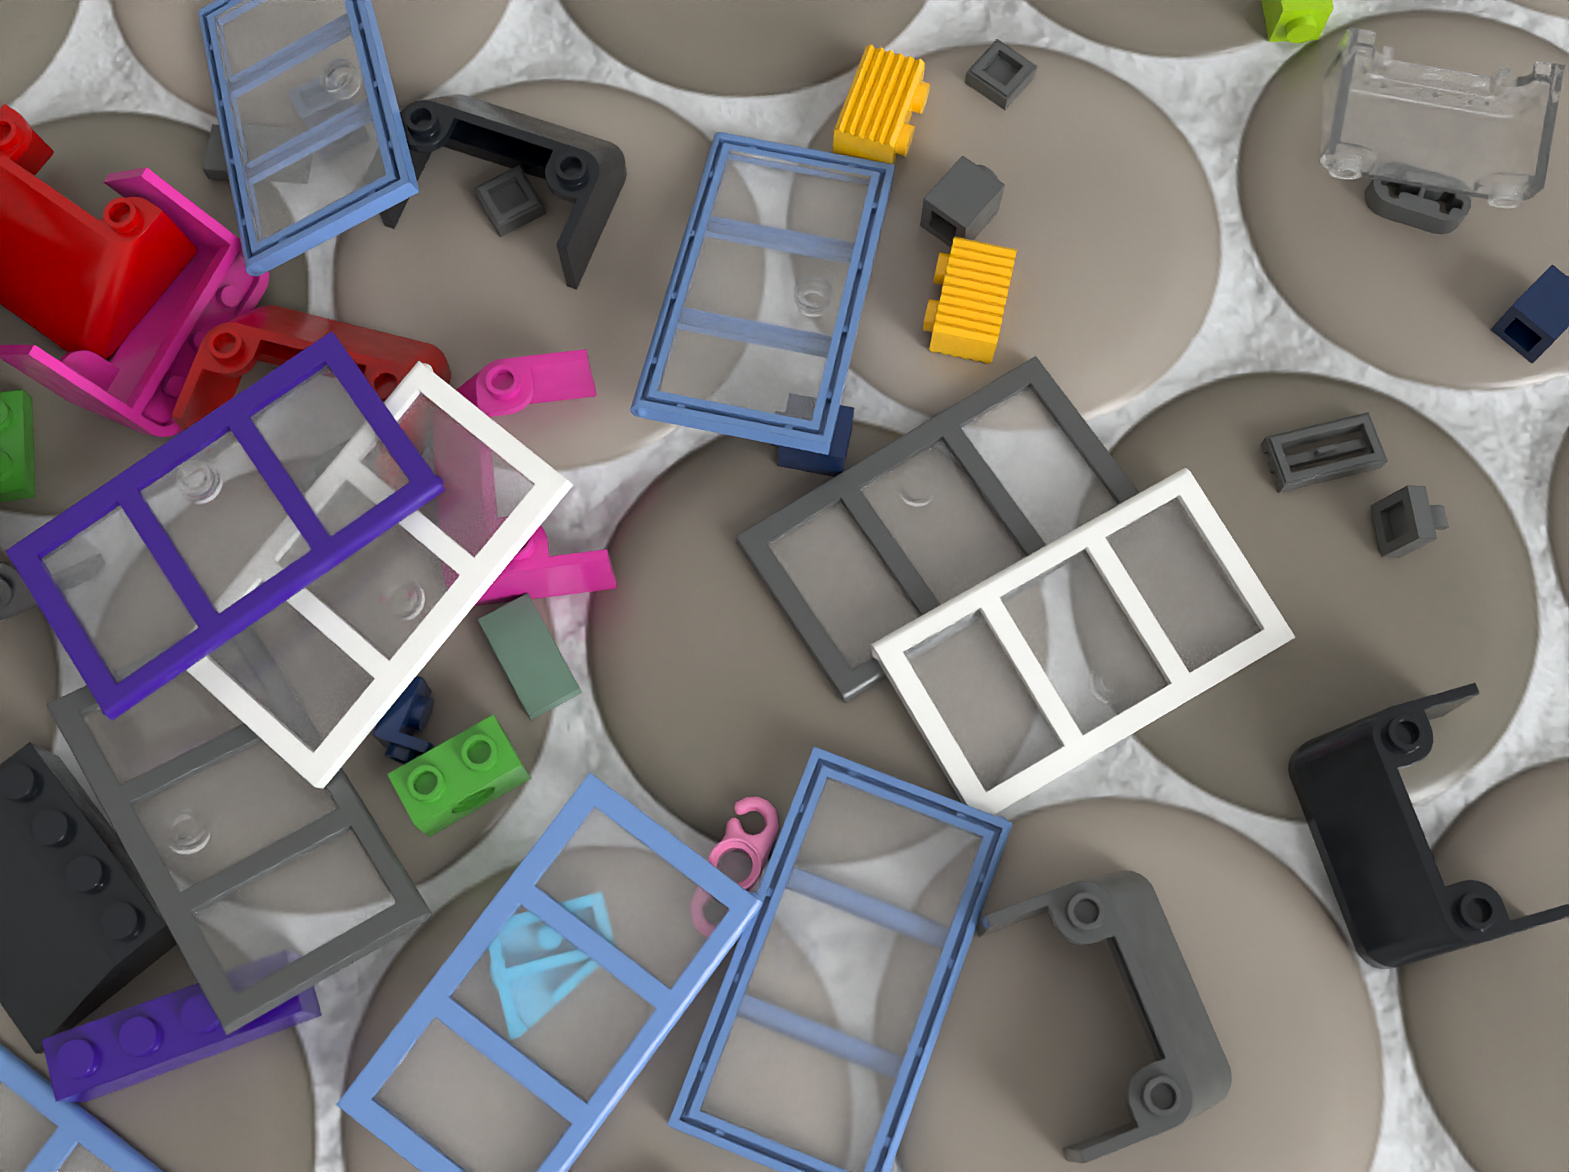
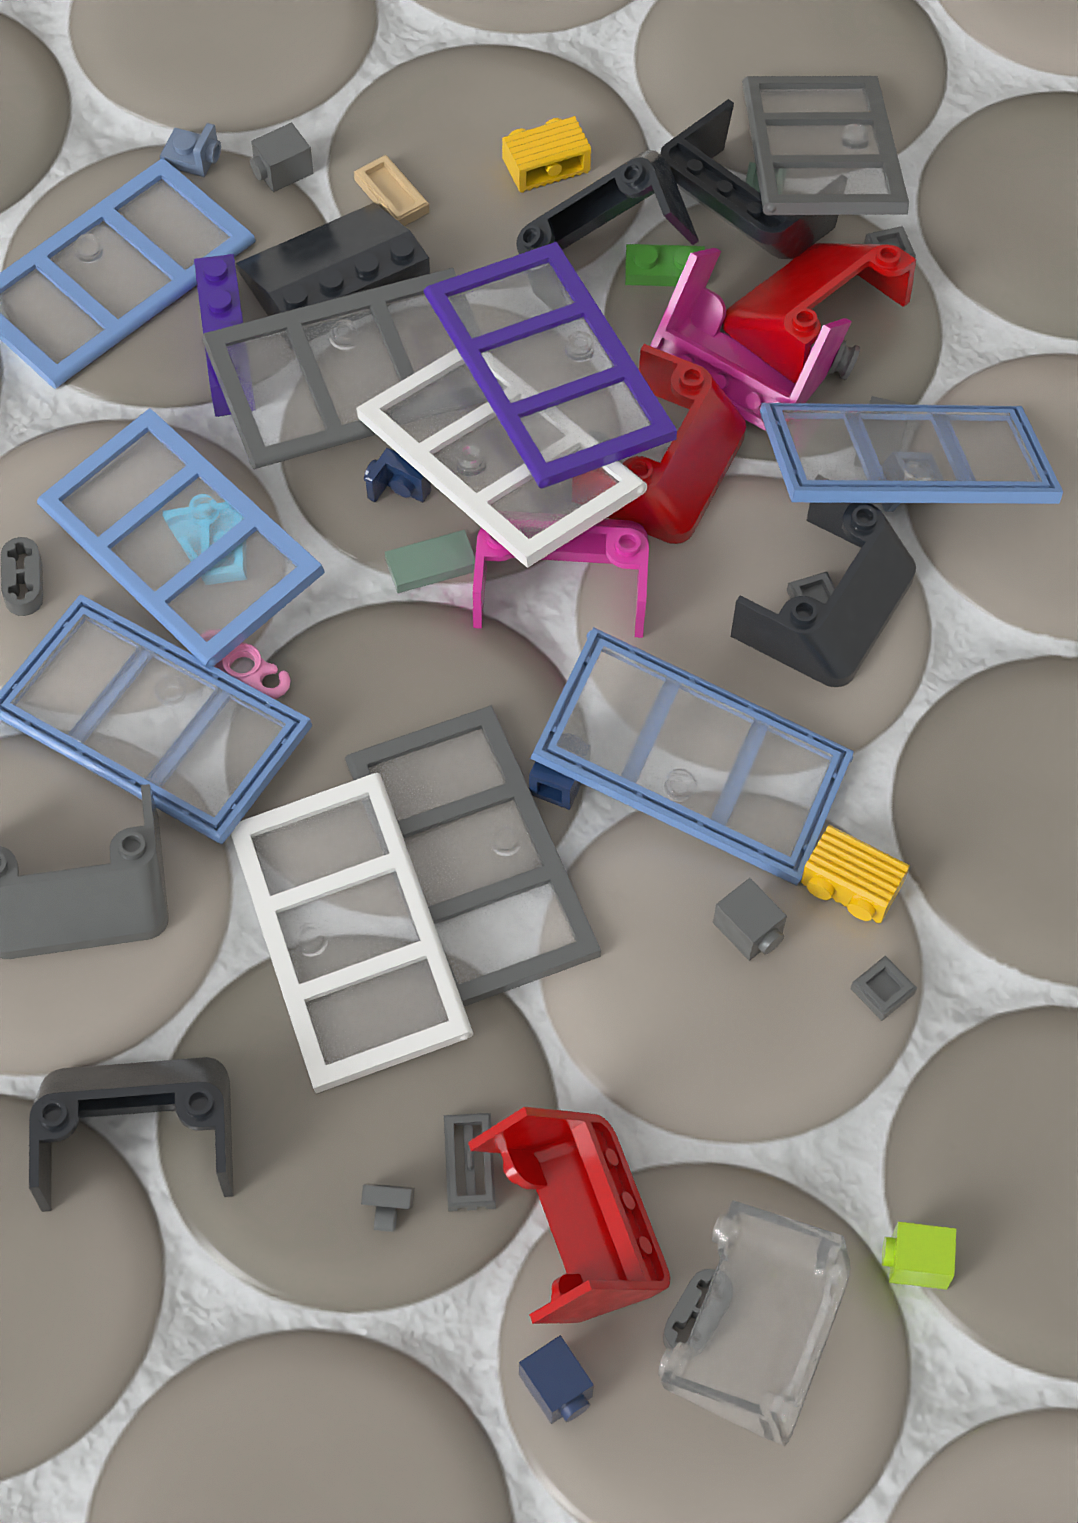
camera: 100 degrees right, 10 degrees down
bright green brick [387,714,532,837] -> none
yellow brick [922,236,1017,364] -> none
none -> red windscreen [468,1106,670,1324]

